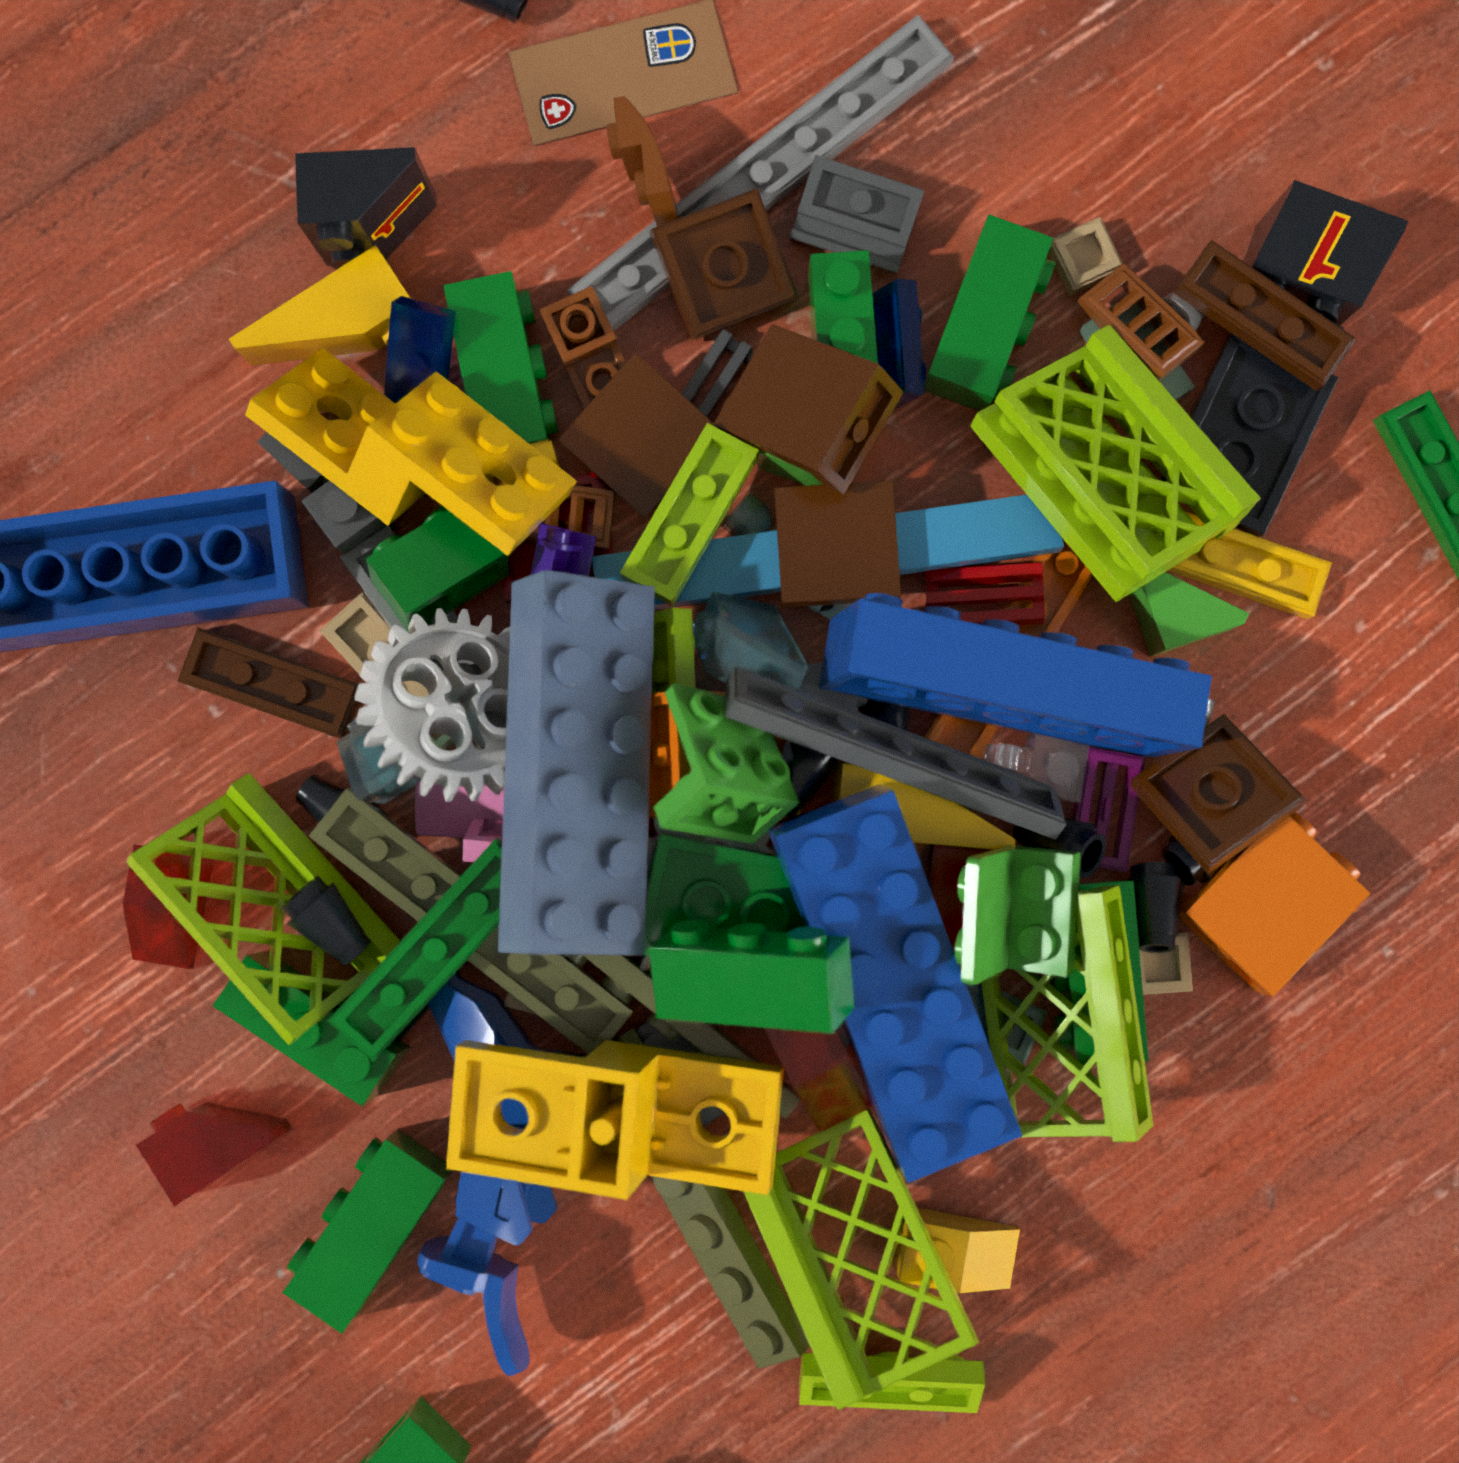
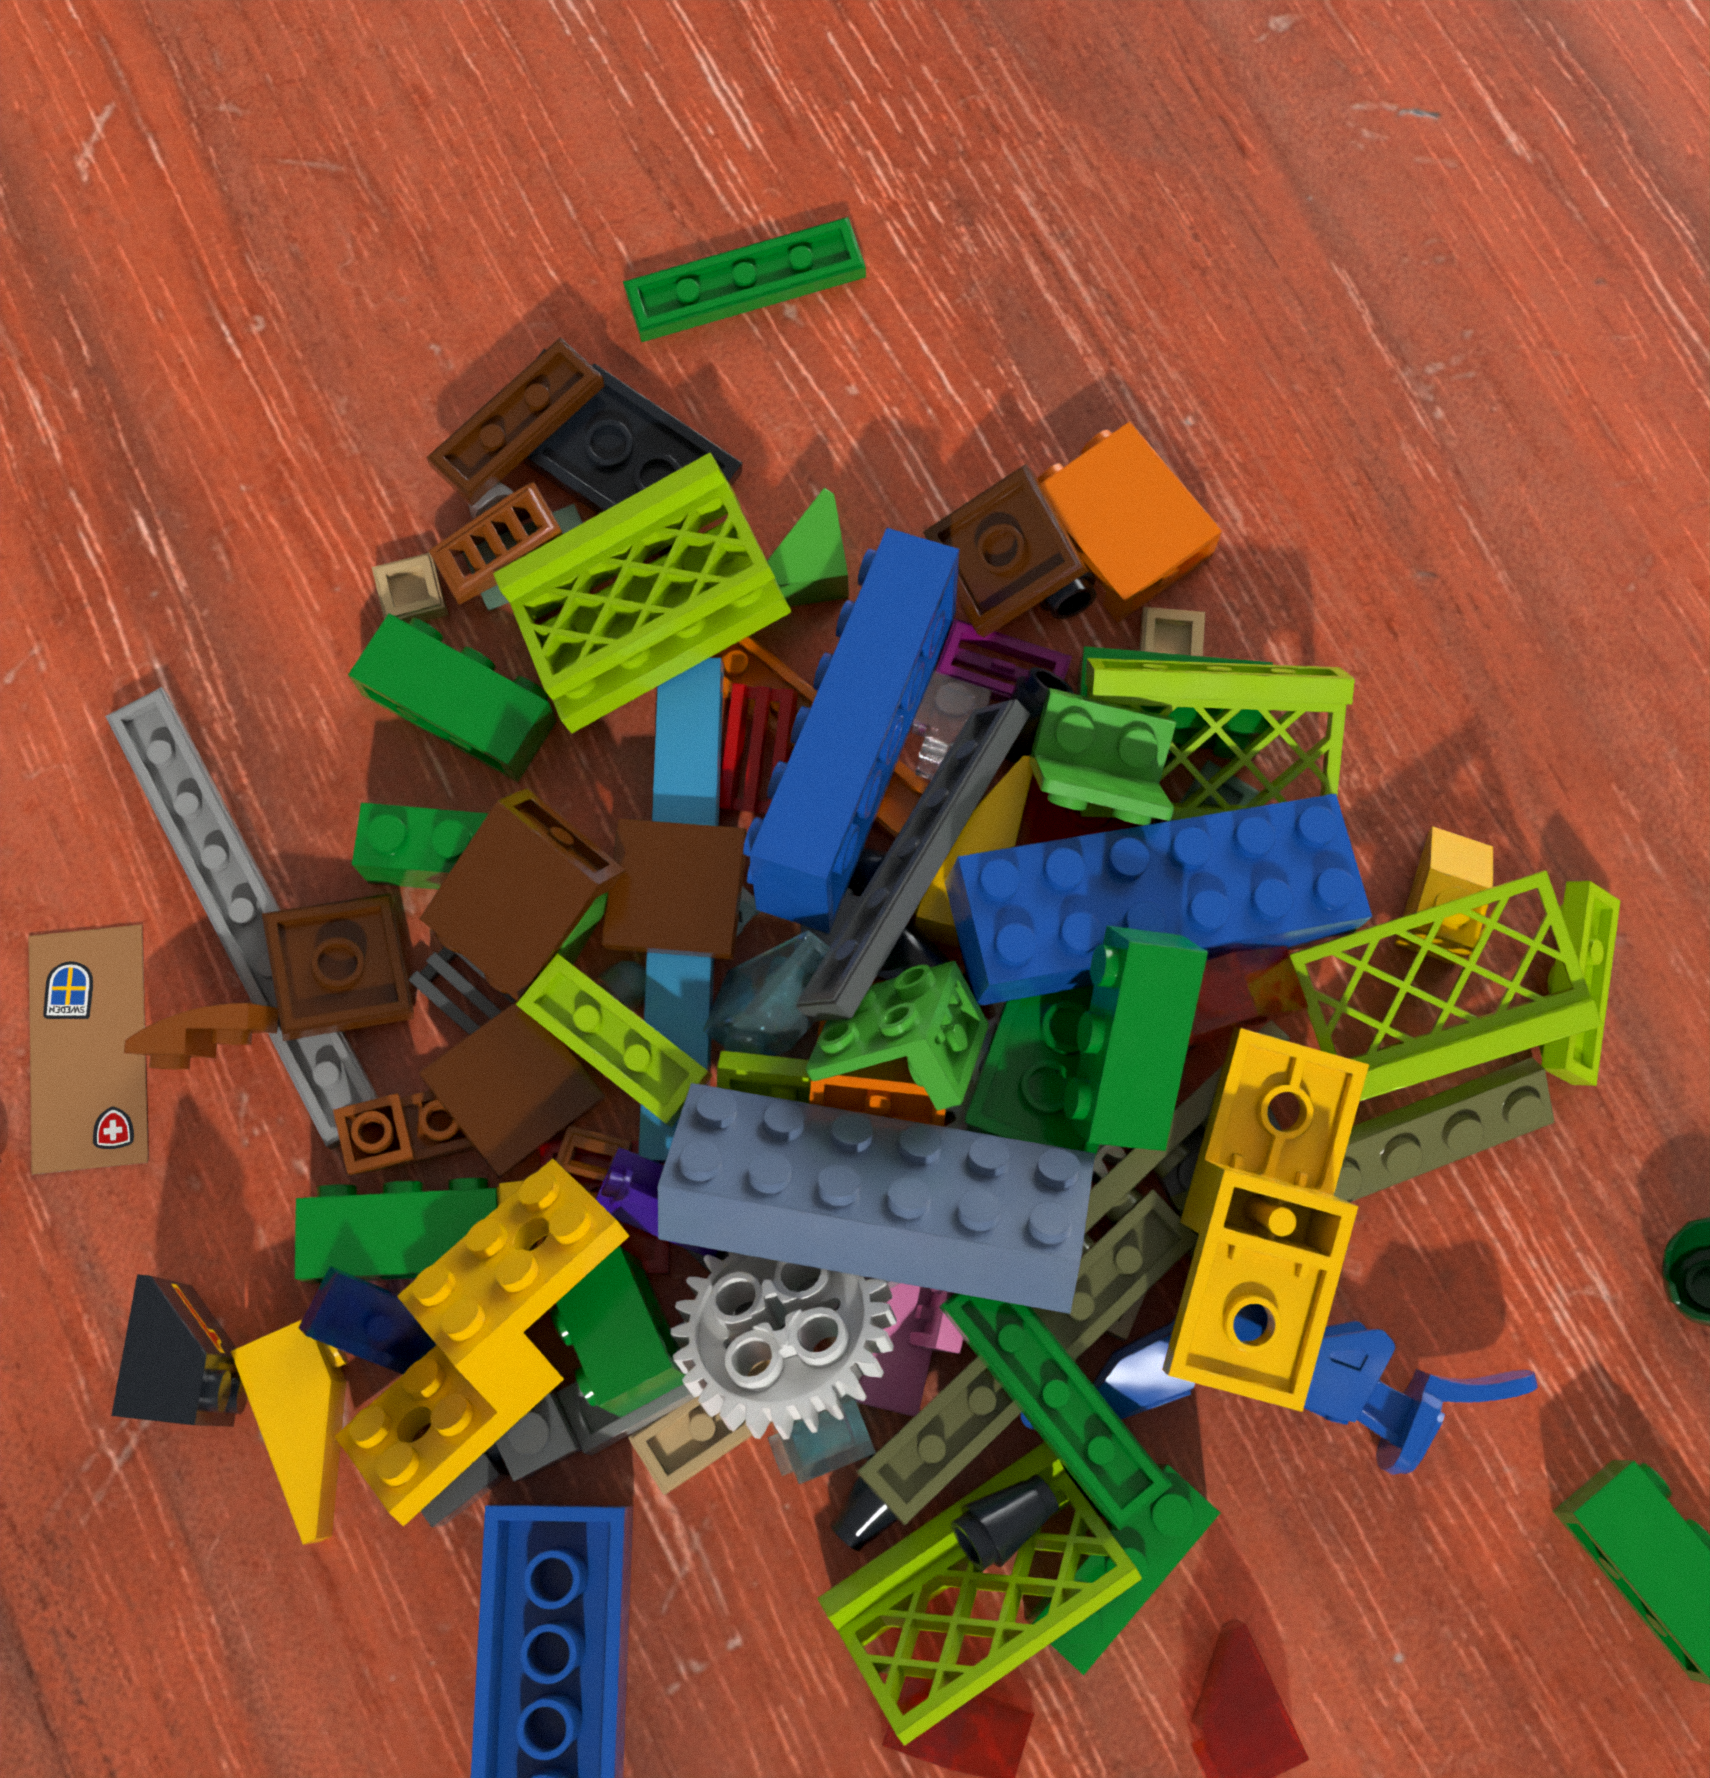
camera: 80 degrees left, 10 degrees down
reddish brown tile [178,627,359,740] -> none
green brick [282,1129,454,1334] -> none
dark grey plate [789,155,925,274] -> none
clear blue plate [872,278,926,409] -> none
black cone [1127,862,1185,953] -> none
yellow tile [1168,512,1332,619] -> none
black slope [1243,180,1408,325] -> none

